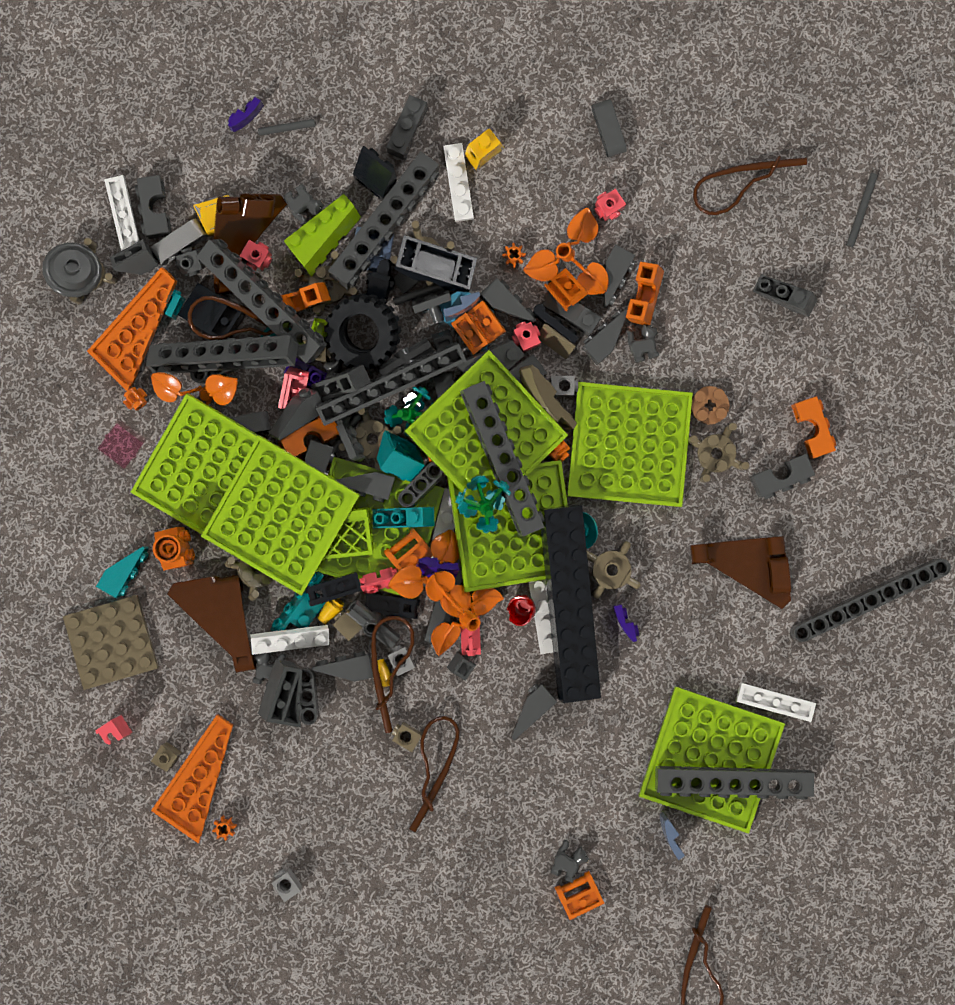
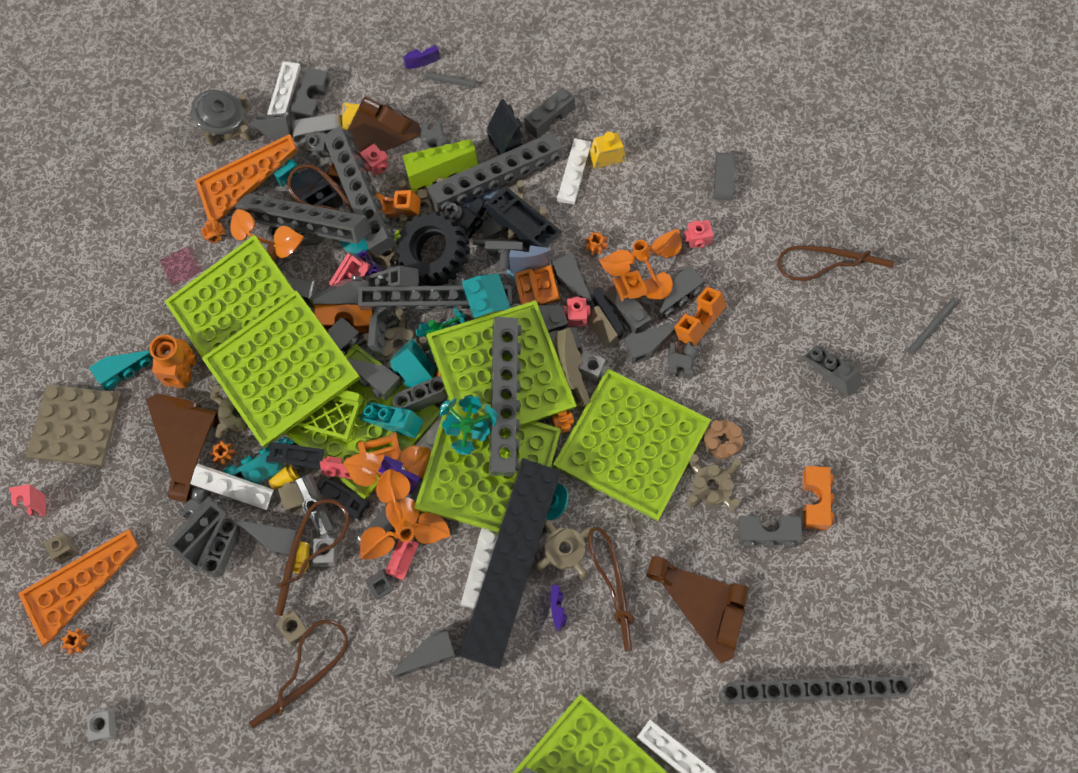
camera: 25 degrees right, 20 degrees down
red hair [507,595,536,626] -> none
none -> orange gear [210,441,236,466]
none -> dark grey bush [444,203,463,221]
none -> teal slope [462,273,510,319]
none -> reddish brown piece [588,527,634,652]

